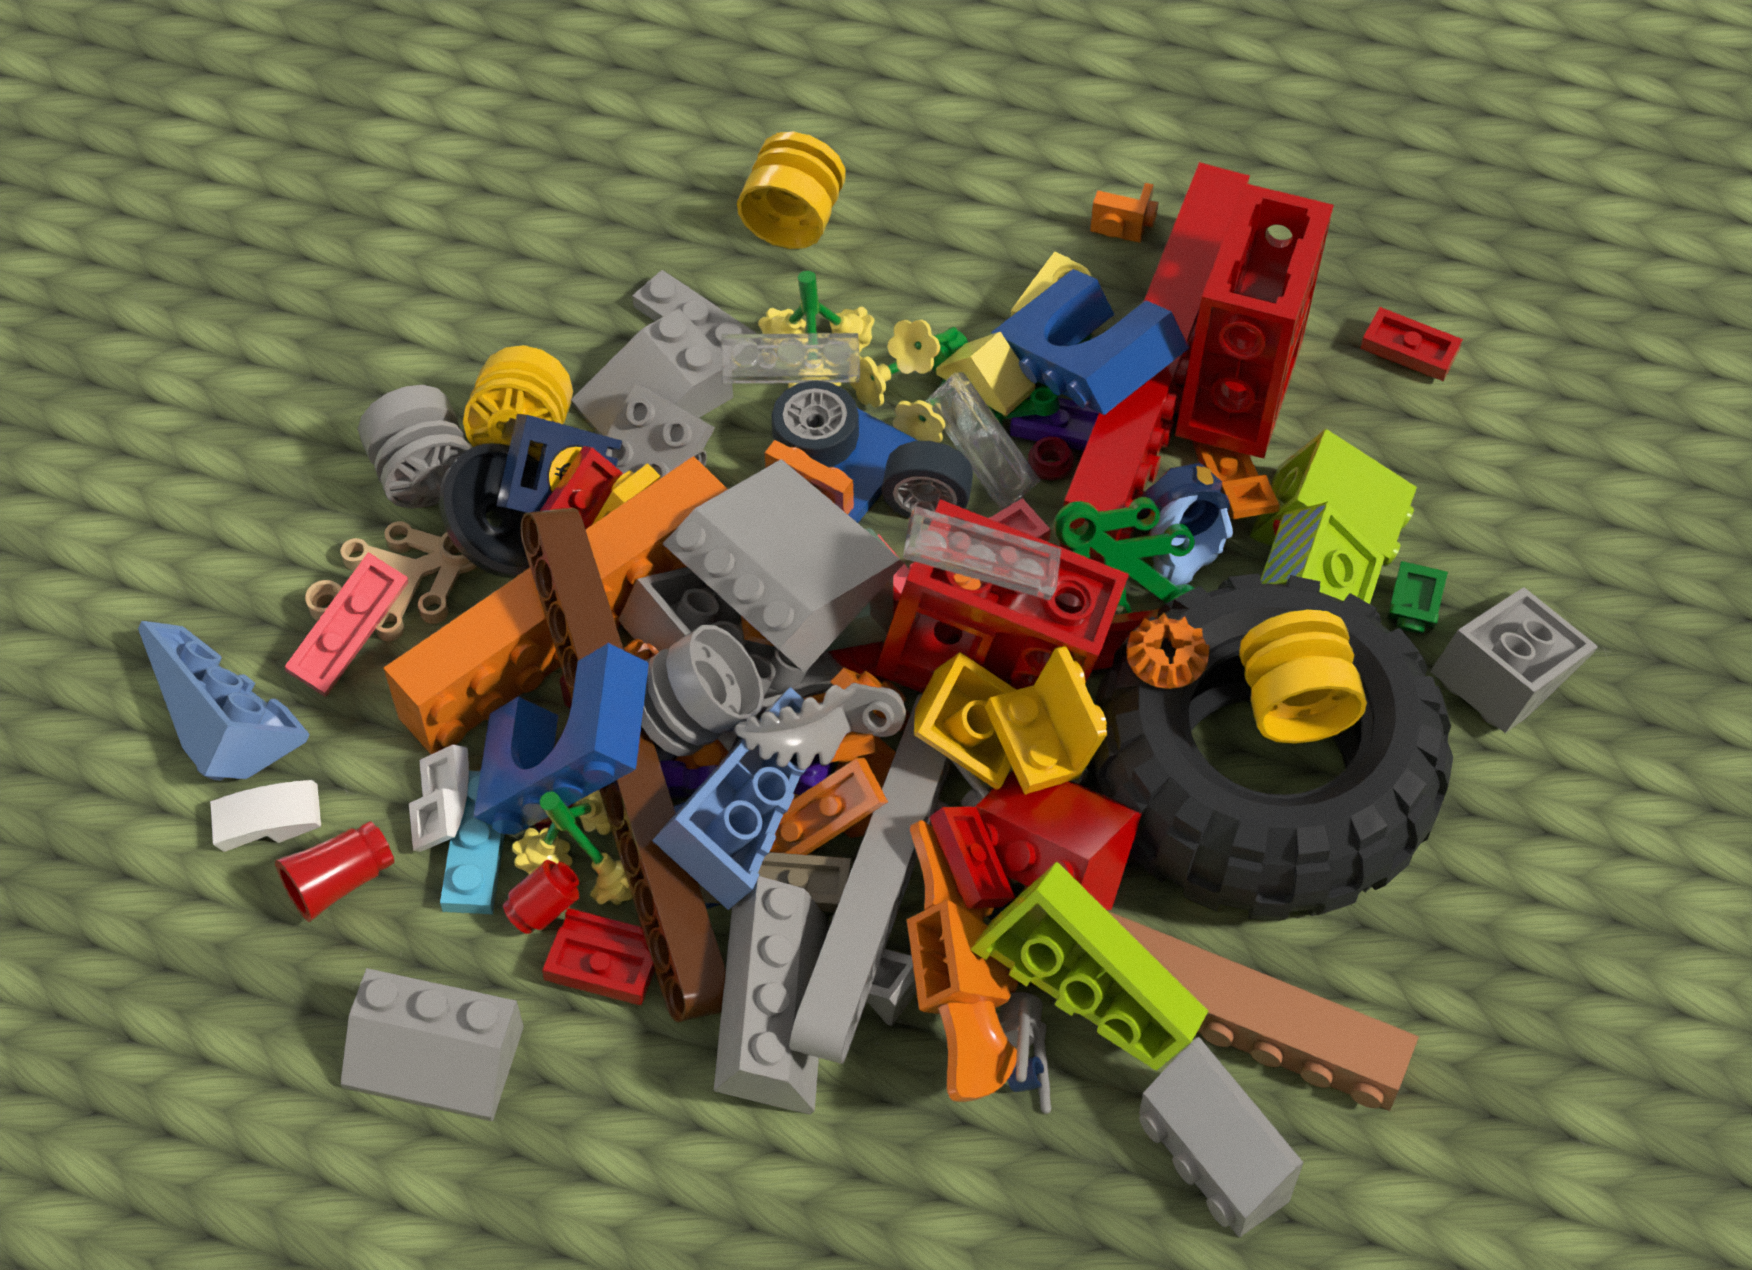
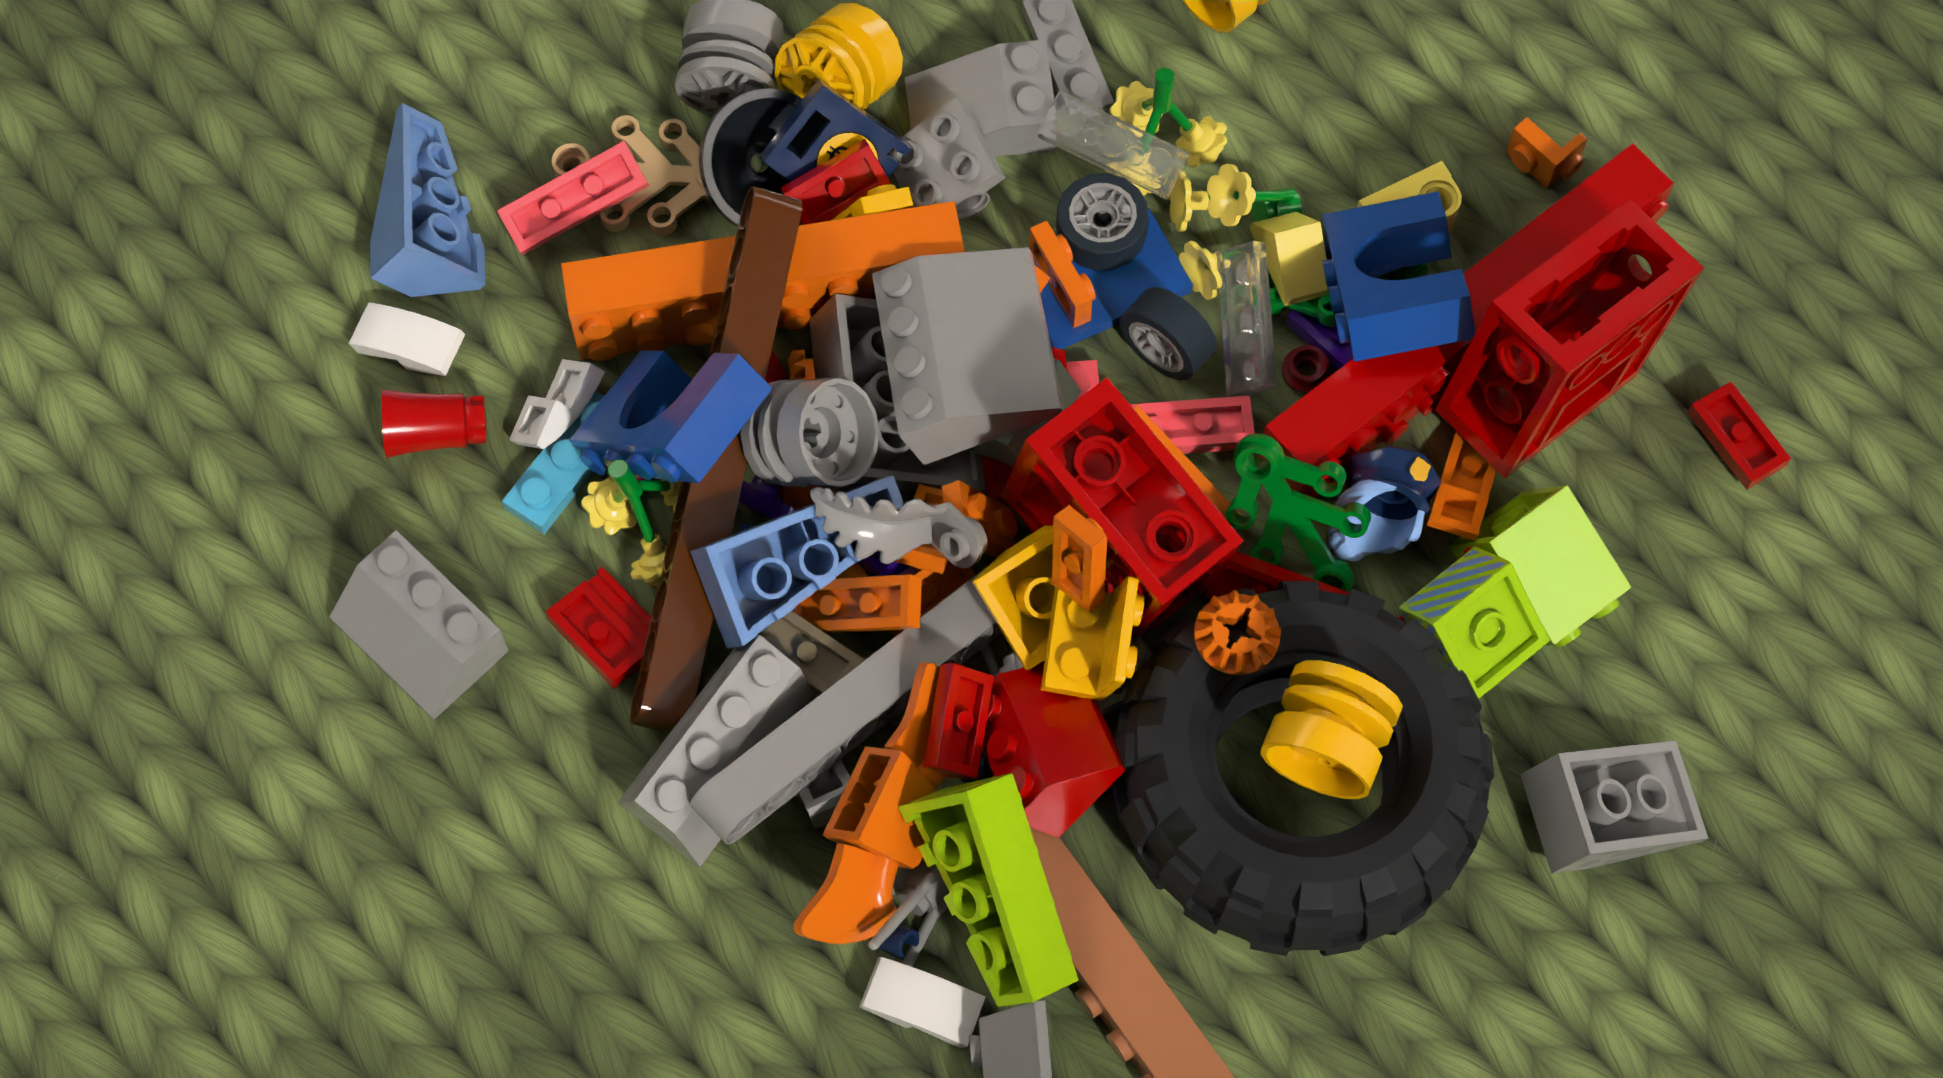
camera: 30 degrees right, 10 degrees up
red brick [503,860,579,934] -> none
clear plate [903,506,1061,600] -> none
green bracket [1387,561,1448,634] -> none
none -> white slope [859,957,986,1048]
none -> orange plate [1052,505,1107,613]

